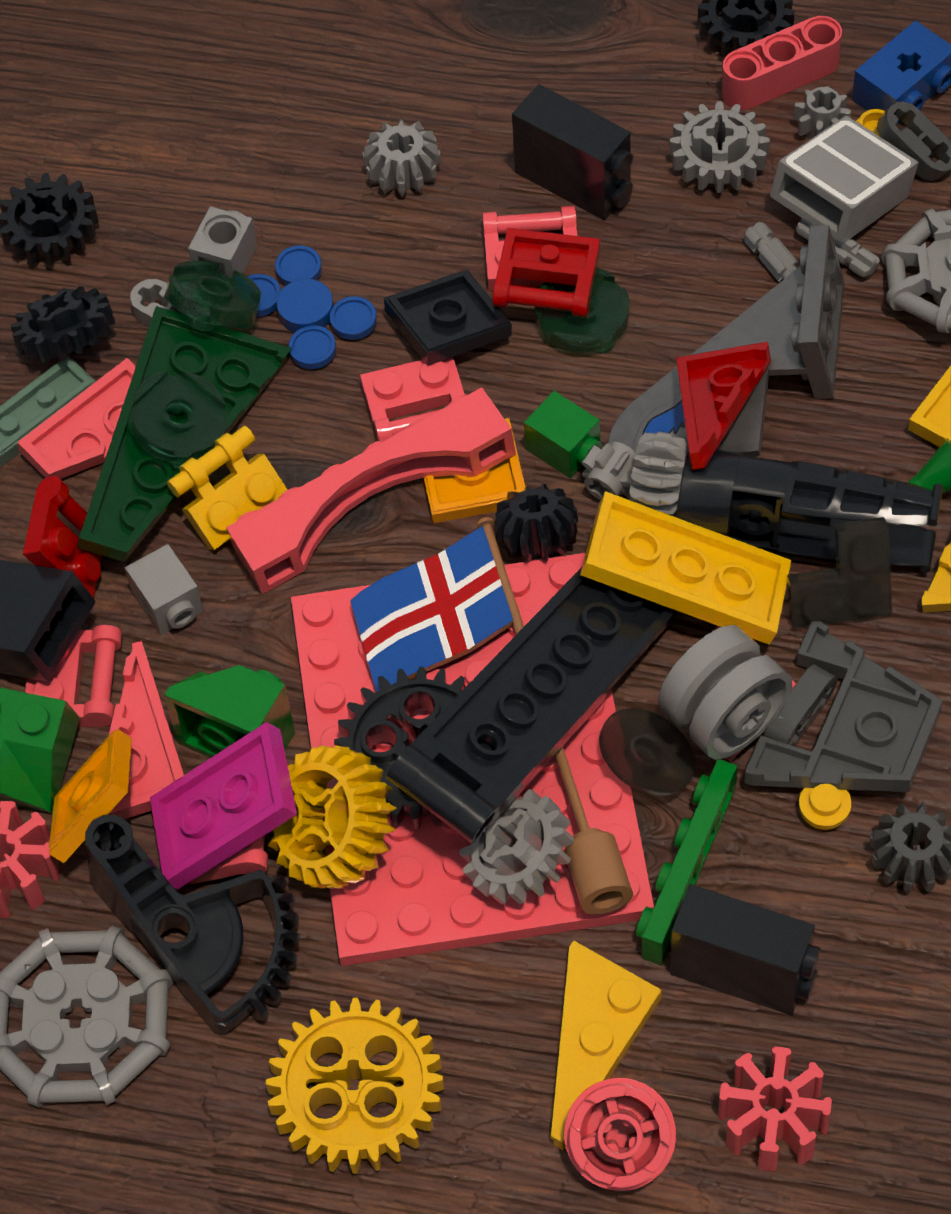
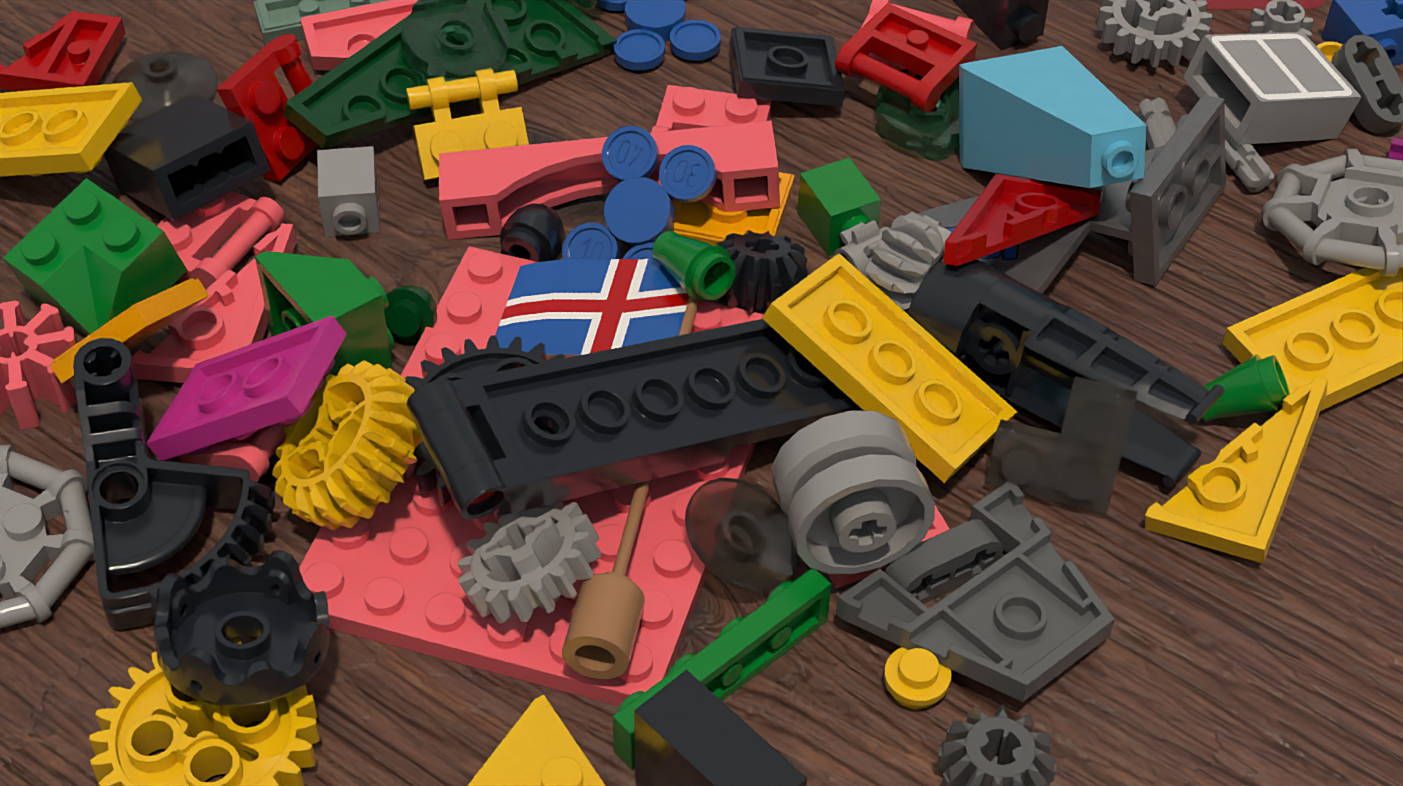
camera: 20 degrees right, 10 degrees down
none -> black plate [153,550,330,706]
none -> dark green plate [384,285,437,343]
none -> black piece [500,203,566,262]
none -> blue piece [562,126,717,259]
none -> green cone [652,231,735,300]
none -> medium azure slope [959,46,1146,188]

